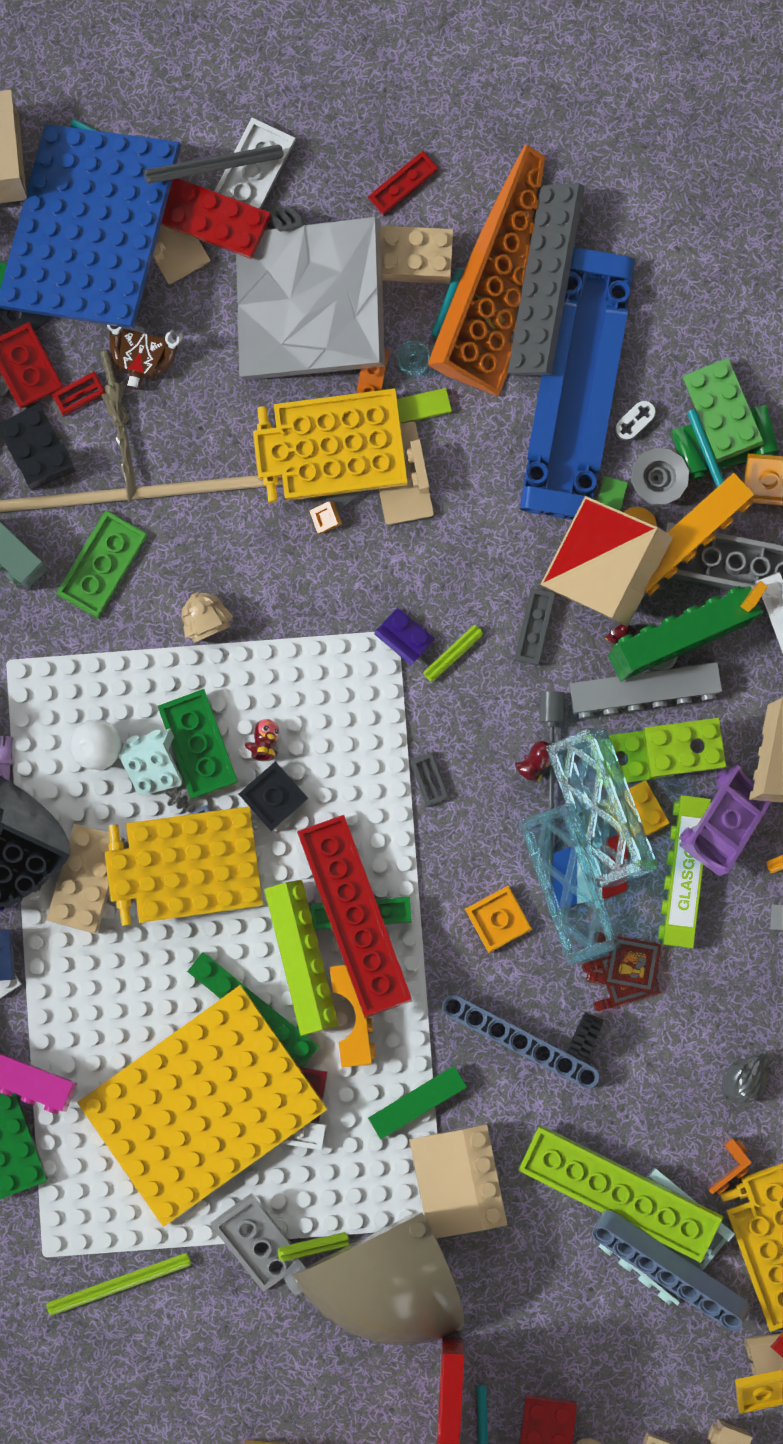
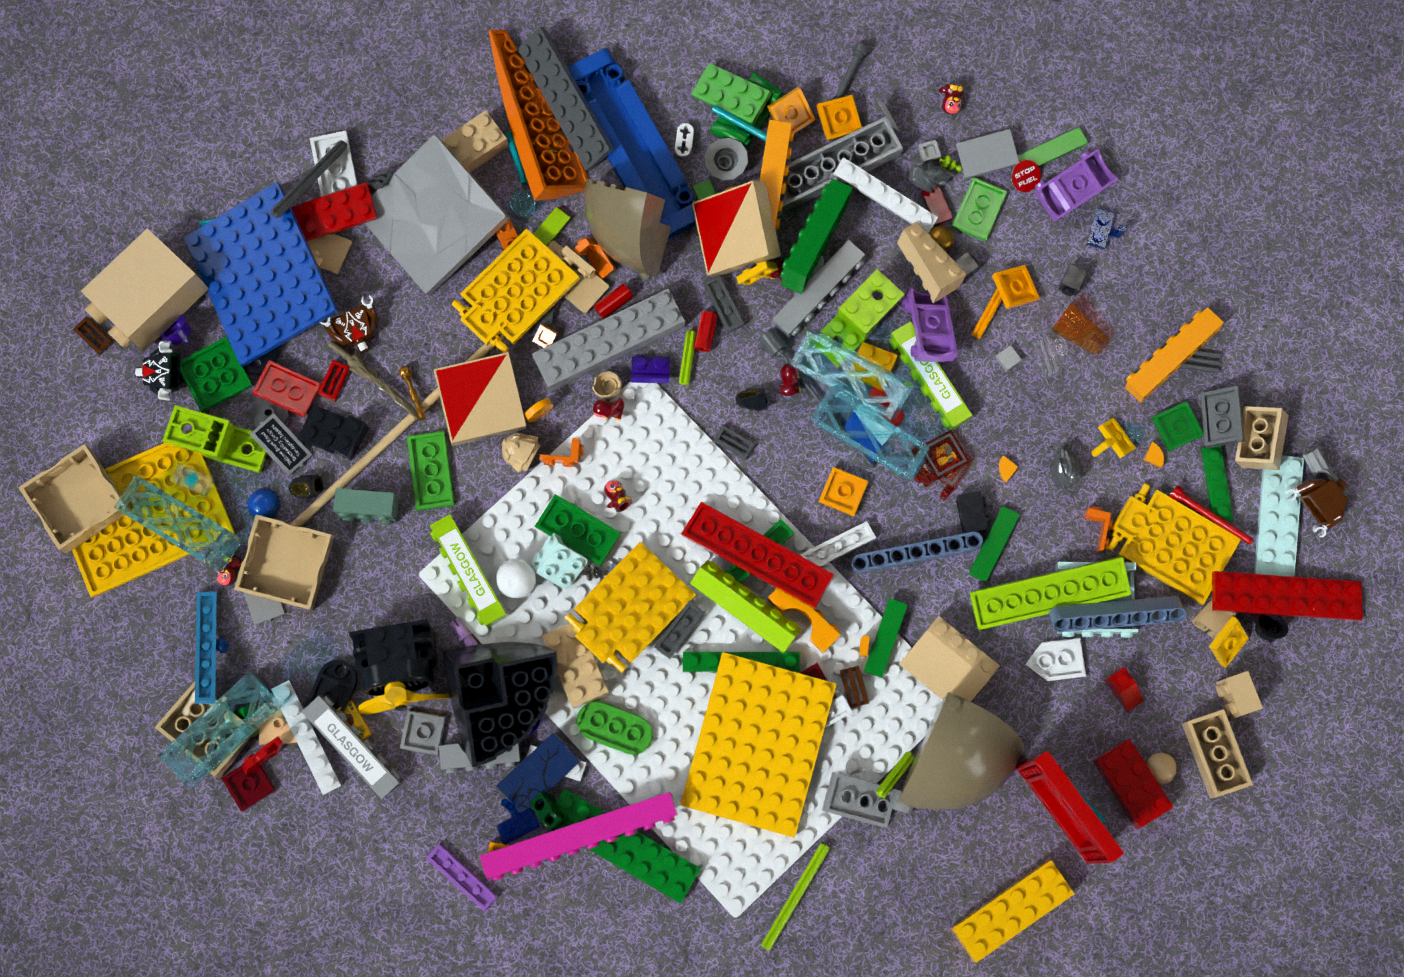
camera: 45 degrees left, 5 degrees down
black plate [238,761,309,832] -> none
red tile [368,151,439,216] -> none
black tyre [567,1012,604,1061] -> none
light orange tile [740,581,768,612] -> none
none -> pearl gold piece [398,366,426,421]
none -> brick [429,514,508,628]
none -> tile [433,352,526,446]
none -> light orange piece [524,398,553,423]
none -> light grey brick [532,289,685,392]
none -> orange bracket [539,438,584,467]
none -> orange bracket [573,237,615,279]
none -> bright green tile [577,701,653,755]
none -> dark tan brick [584,179,671,279]
none -> tan hair [592,371,622,400]
none -> dark red animal [593,397,625,421]
none -> red axle [594,284,633,319]
none -> dark grey plate [654,601,705,660]
none -> red axle [694,311,718,352]
none -> black rock [735,388,768,412]
none -> yellow plate [736,261,778,285]
none -> white plate [800,521,876,567]
none -> reddish brown tile [839,665,869,708]
none -> light orange tile [859,635,870,658]
none -> black brick [956,491,990,534]
none -> green tile [968,506,1020,583]
none -> light orange tile [999,456,1018,482]
none -> white tile [1025,638,1086,681]
none -> red slope [1104,667,1144,712]

